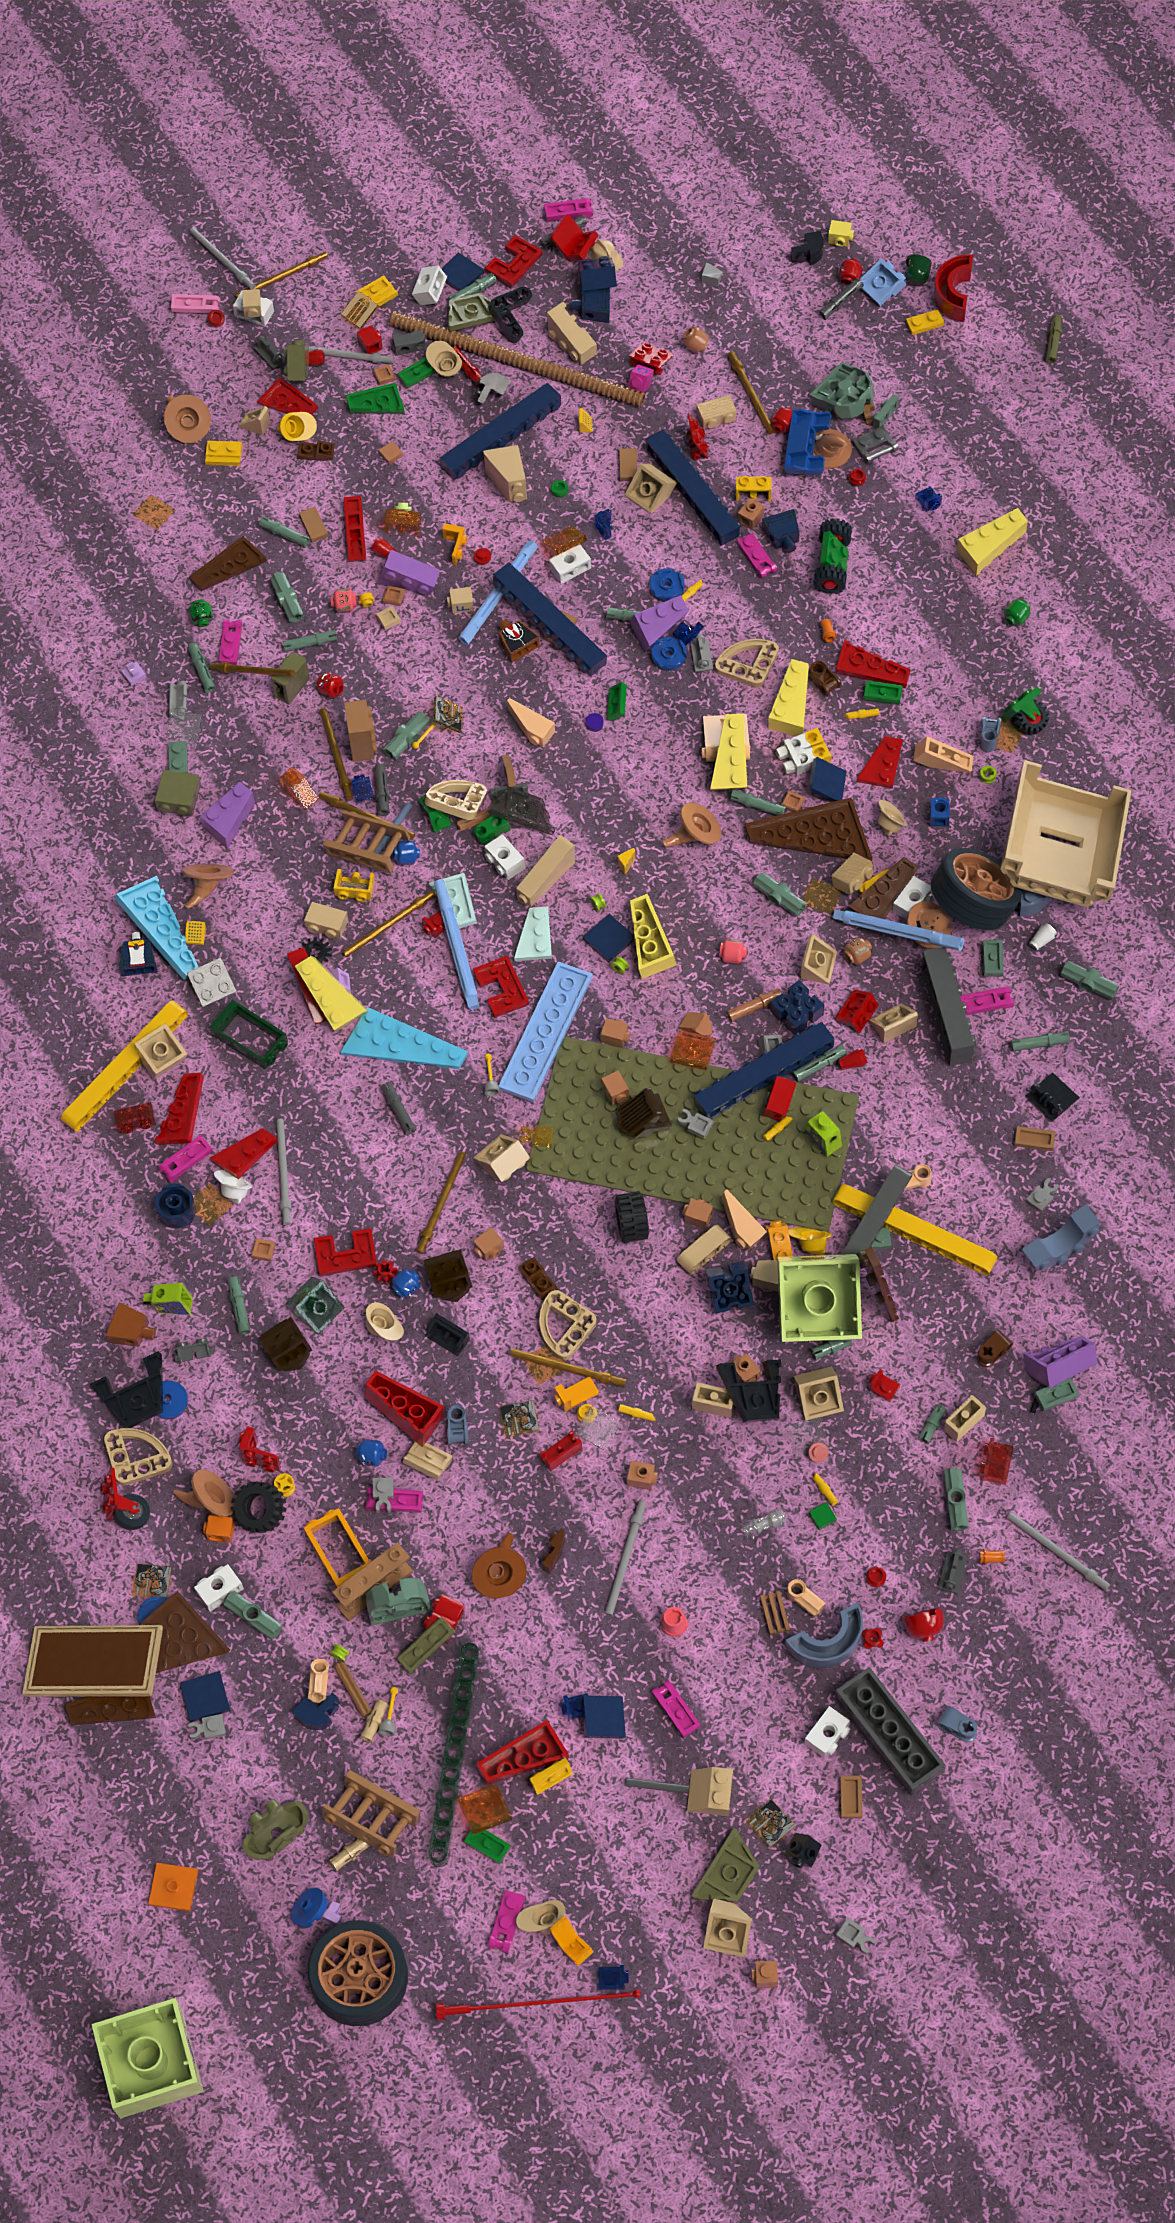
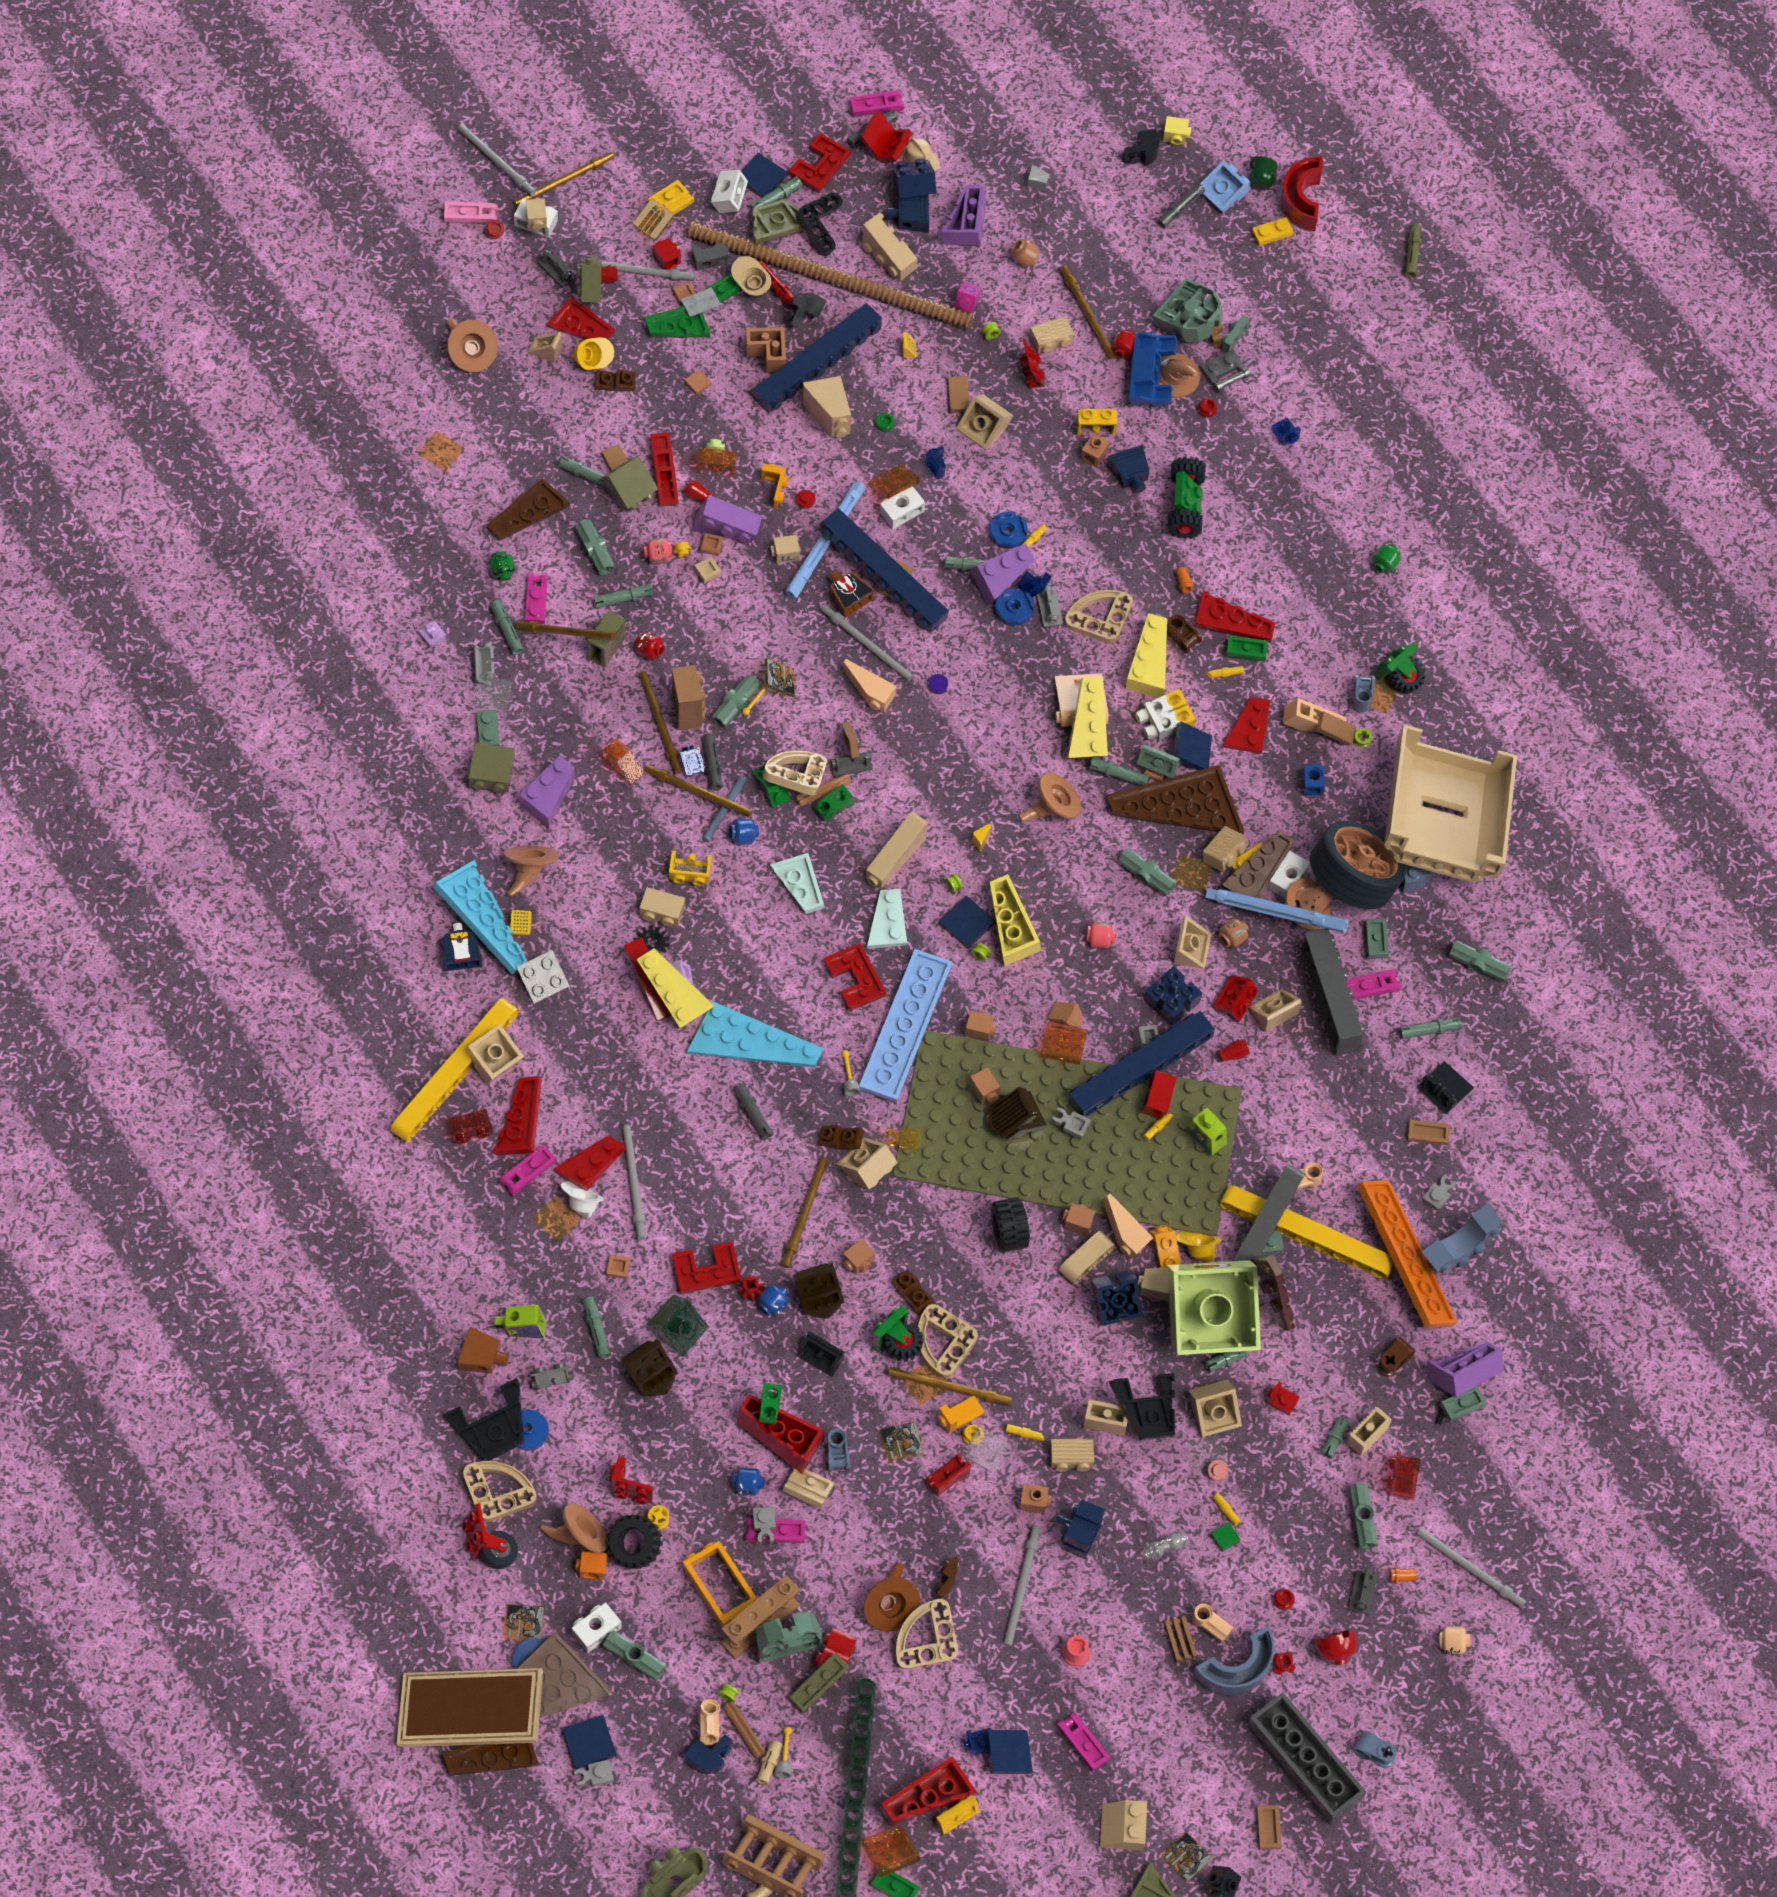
camera: 10 degrees left, 0 degrees up
dark blue brick [155,1184,196,1228] -> none
yellow plate [205,441,243,466] -> none
dark green window [209,999,288,1069] -> none
medium nougat fence [323,810,411,874] -> none
pearl gold bar [342,890,436,958] -> none
tan piece [366,1302,404,1341] -> none
red bracket [422,911,446,938] -> none
light blue piece [434,879,480,1010] -> none
white brick [485,834,526,880] -> none
clear smoke wing [487,787,555,835] -> none
green plate [607,682,627,721] -> none
dark grey bar [626,1778,689,1794] -> none
red hinge [629,342,674,376] -> none
dark blue brick [646,429,741,546] -> none
nougat pin [727,988,781,1022] -> none
nougat brick [731,1353,761,1383] -> none
dark pink plate [737,533,777,578] -> none
sand green pin [792,1044,847,1082] -> none
white brick [805,1706,850,1758] -> none
red head [838,258,863,285] -> none
tan piece [878,800,908,836] -> none
light yellow wedge [957,508,1028,576] -> none
white cone [1029,923,1057,951] -> none
none -> olive brick [602,456,658,511]
none -> flat silver sticker [681,288,721,317]
none -> nougat brick [746,327,786,372]
none -> green leg [759,1383,783,1425]
none -> reddish brown slope [818,1125,864,1150]
none -> light grey bar [820,604,913,681]
none -> plate [872,1305,923,1362]
none -> tan beam [895,1599,958,1669]
none -> medium lavender wedge [941,185,987,246]
none -> lime bush [982,322,1001,340]
none -> tan brick [1050,1439,1094,1472]
none -> dark blue brick [1055,1499,1105,1559]
none -> sand green plate [1137,744,1180,778]
none -> medium nougat tile [1316,711,1356,746]
none -> orange plate [1357,1180,1458,1328]
none -> light nougat head [1440,1626,1471,1654]

